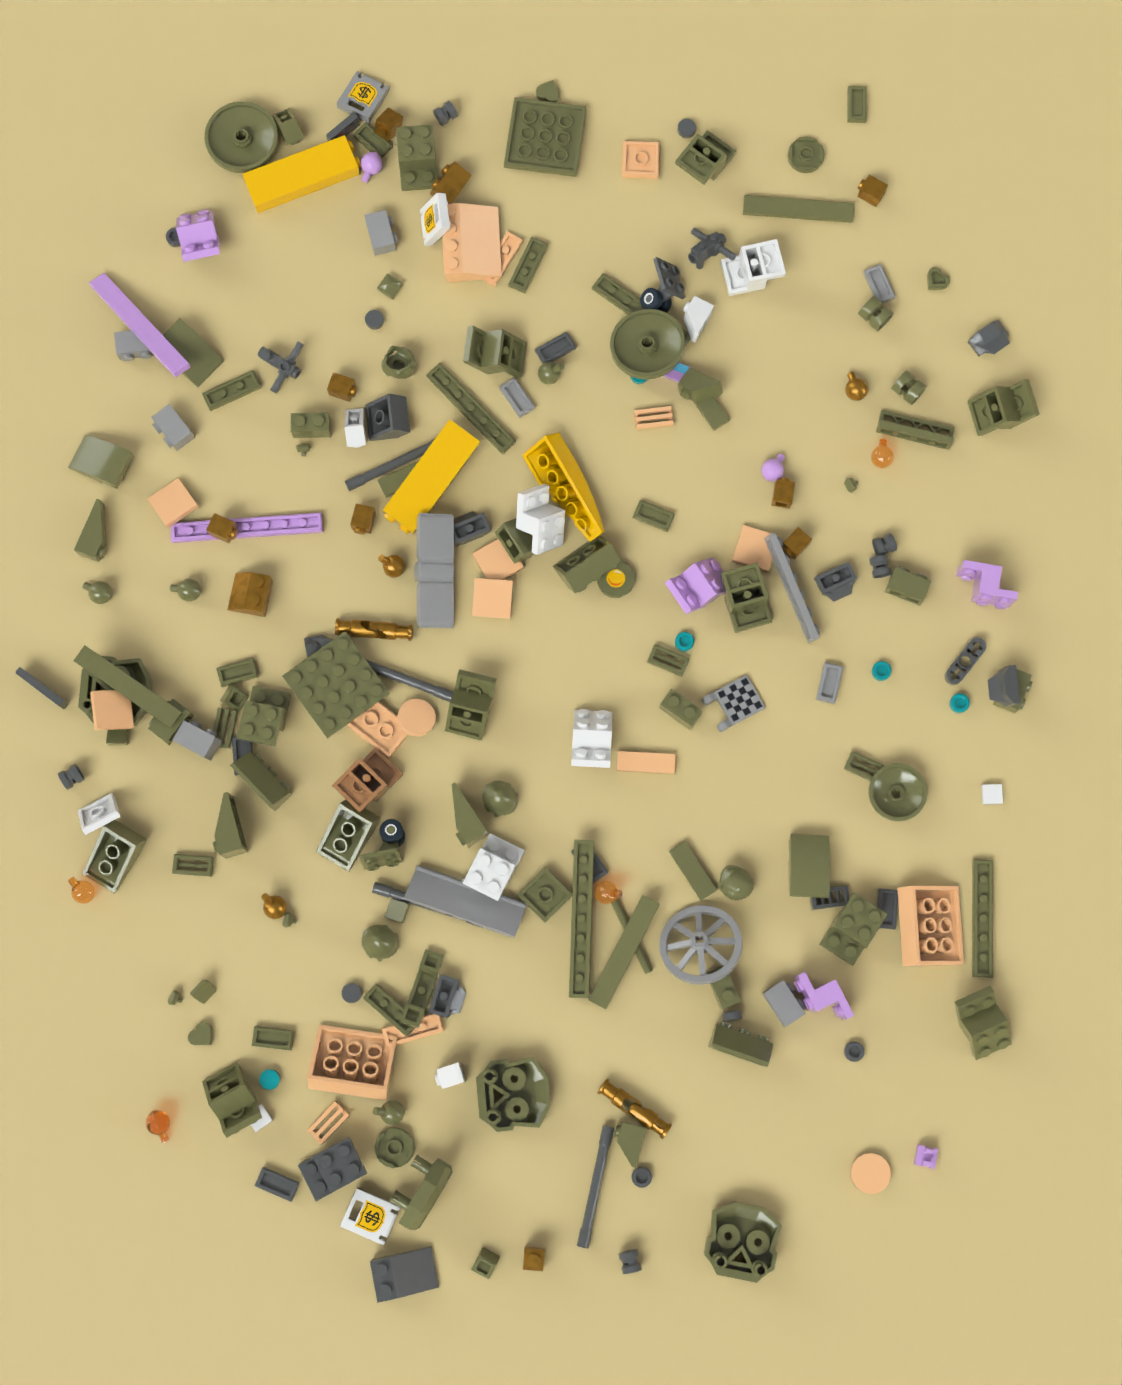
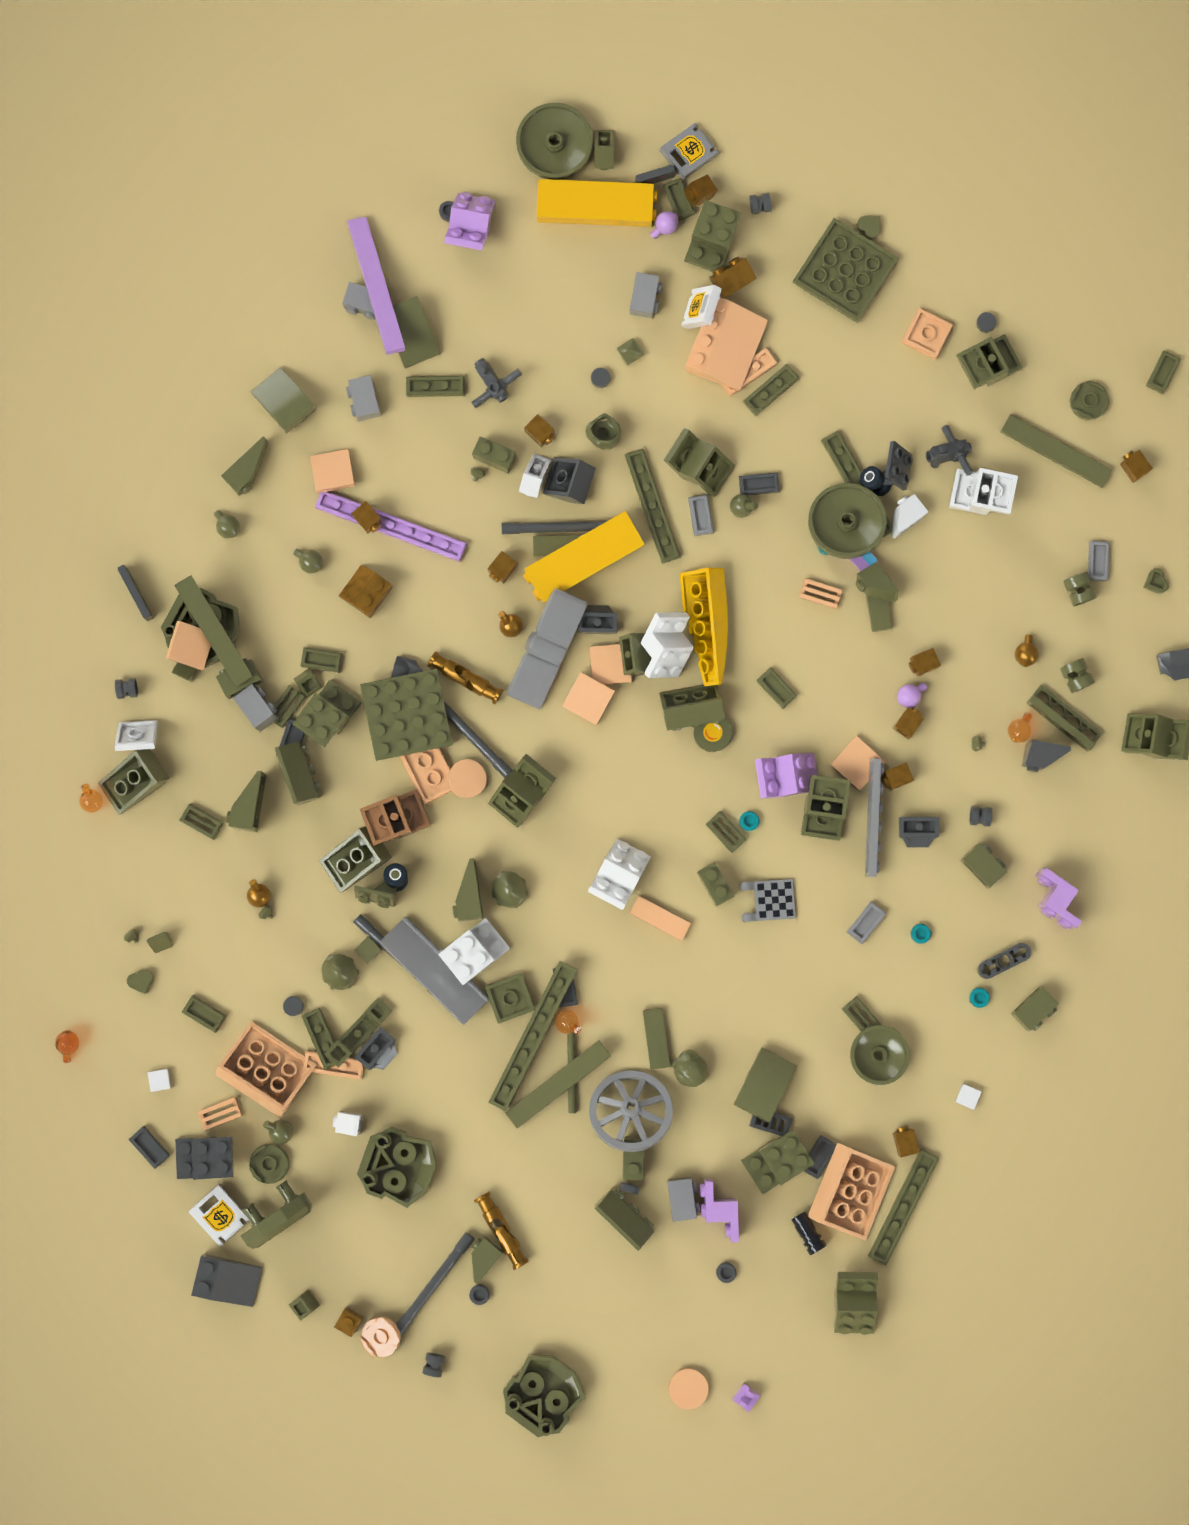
camera: 25 degrees right, 5 degrees up
olive bracket [202,1062,262,1138] -> none
teal tile [259,1070,280,1090] -> none
dark grey wheel [869,555,892,578] -> none
dark grey slope [988,665,1020,707] -> none
none -> light nougat tile [361,1317,401,1357]
none -> black axle [791,1212,827,1255]
none -> pearl gold brick [892,1126,920,1157]
none -> pearl gold brick [909,648,941,677]
none -> dark grey slope [1022,740,1071,772]

